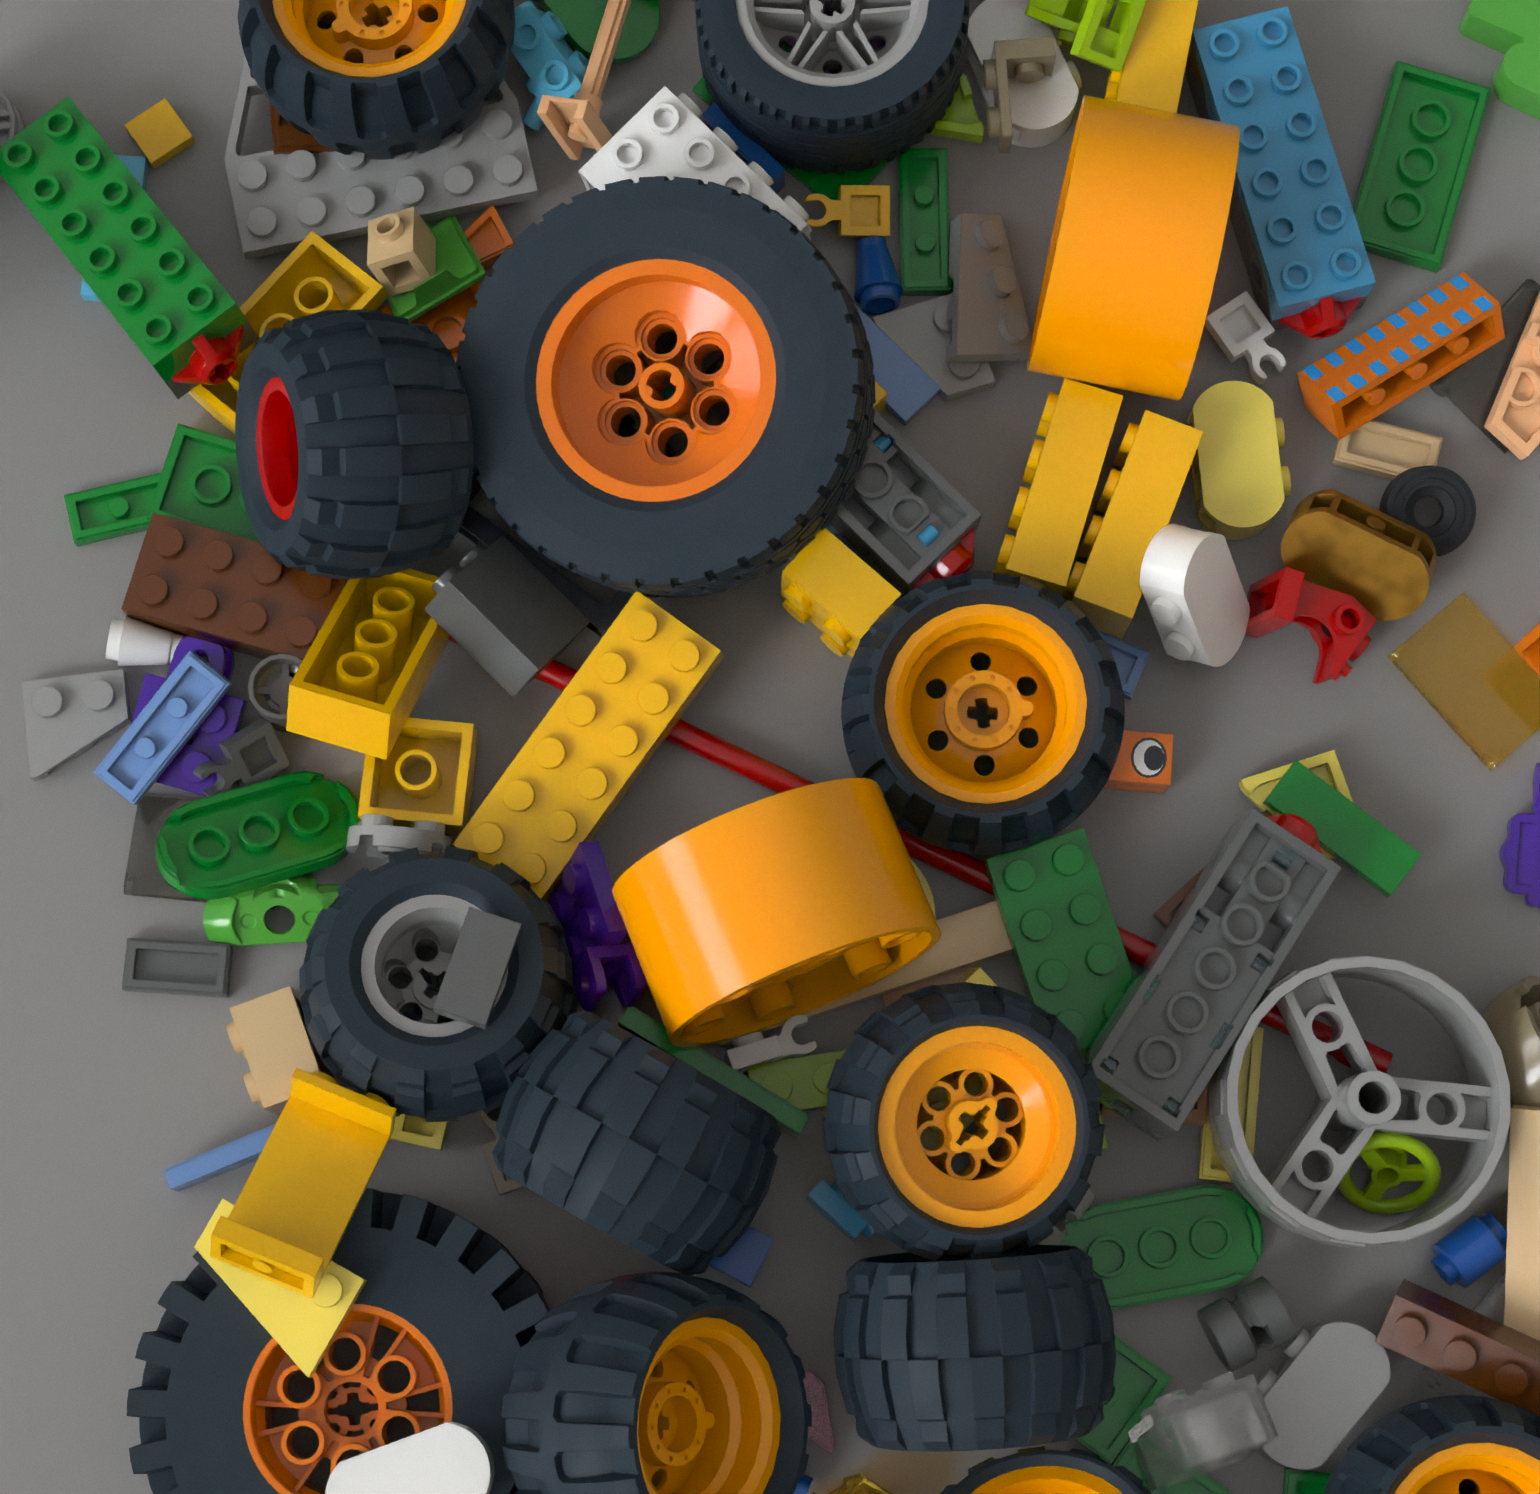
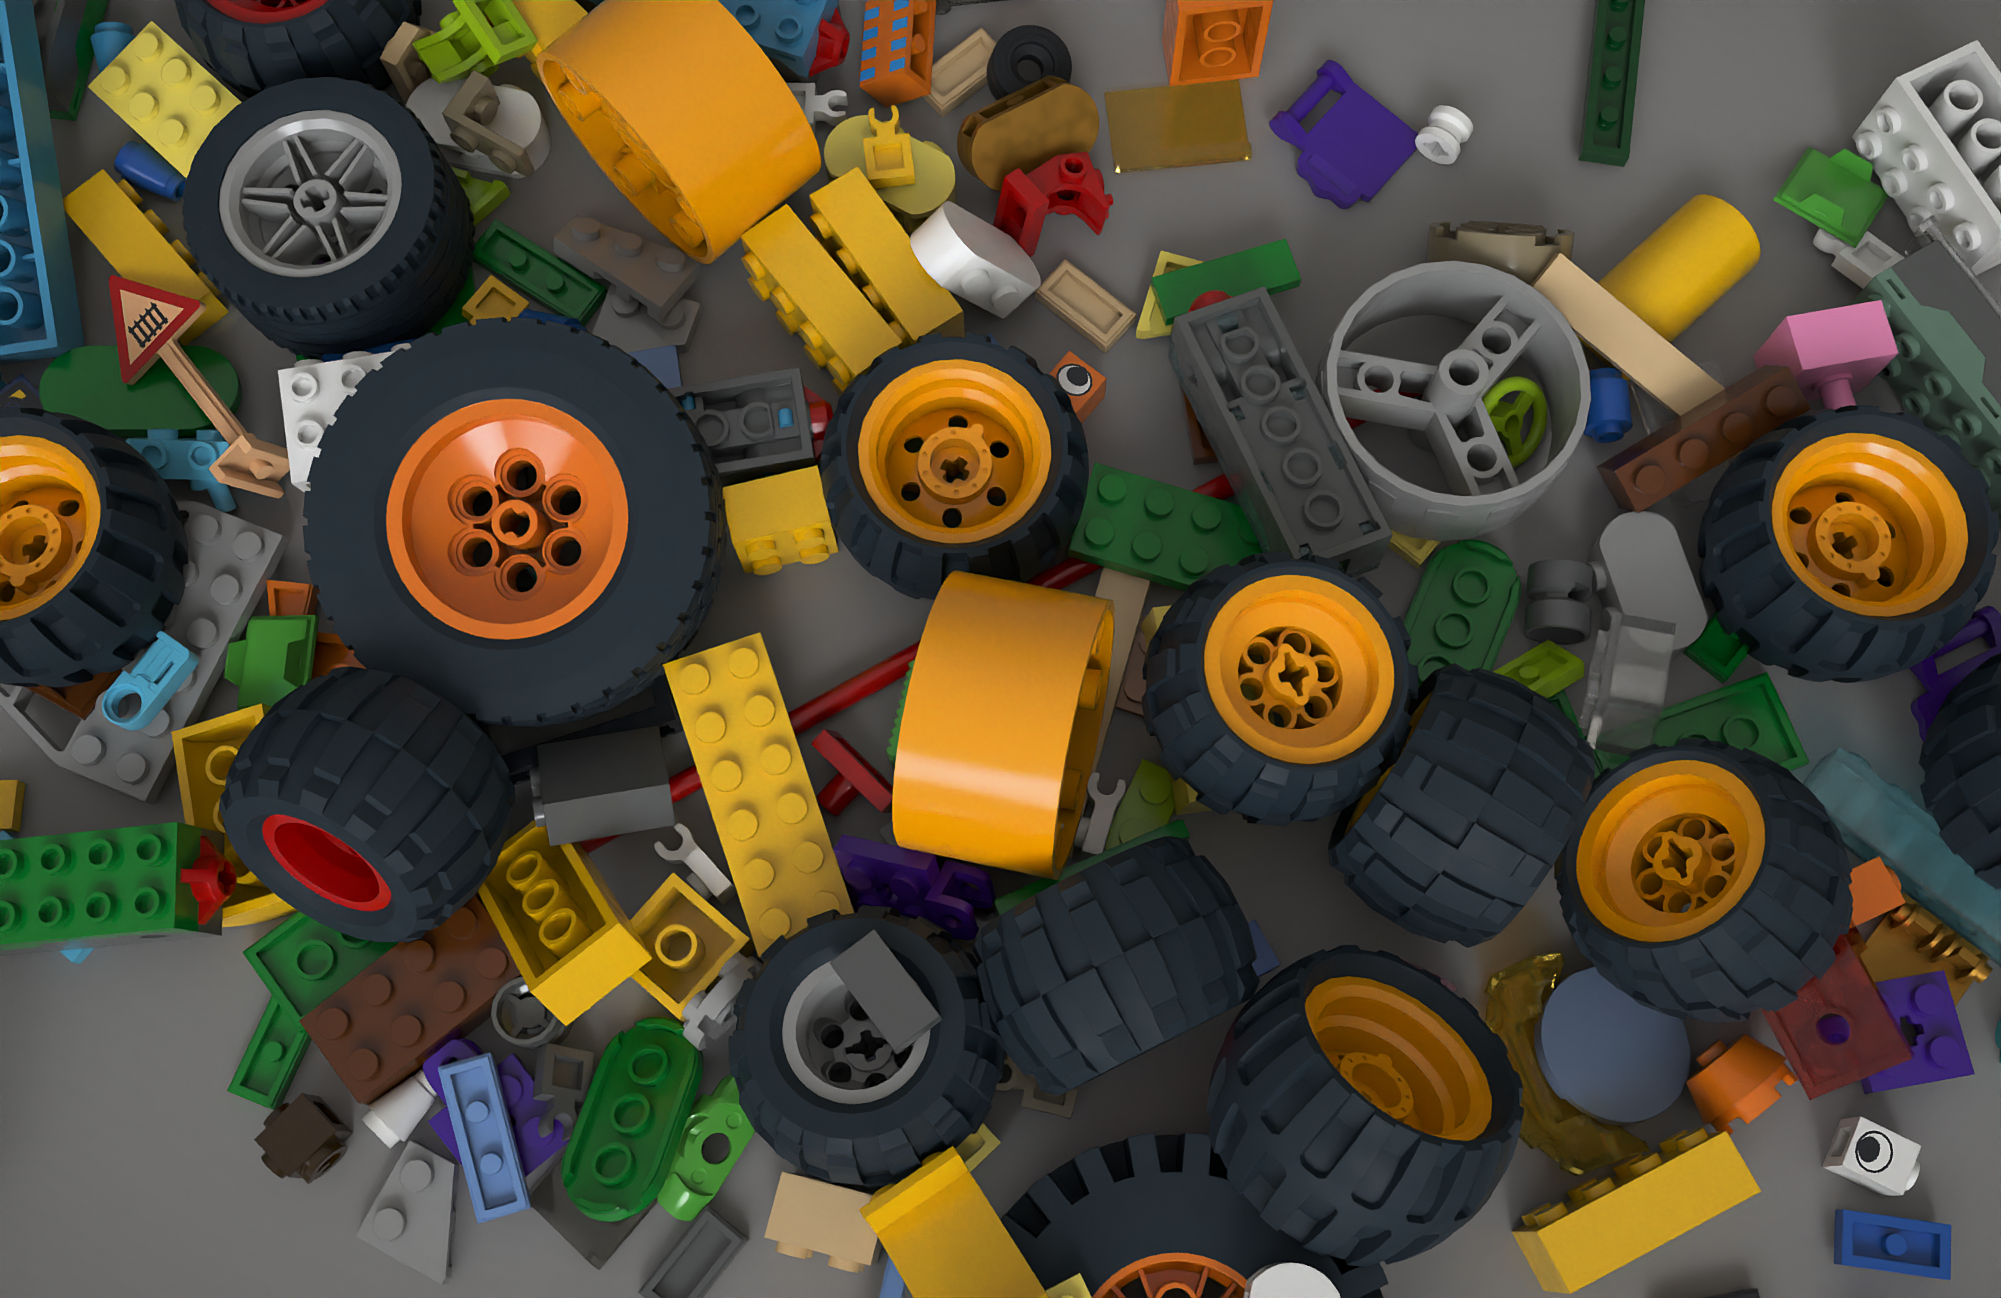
camera: 50 degrees left, 5 degrees down
tan brick [367,206,436,297] -> none
dark azure bracket [806,1179,875,1241] -> none
none -> medium azure piece [102,631,199,731]
none -> dark brown brick [254,1093,353,1184]
none -> white plate [654,823,737,905]
none -> red tile [811,729,893,816]
none -> yellow plate [863,105,916,189]
none -> tan tile [1035,259,1136,354]
none -> lime plate [1493,639,1584,699]

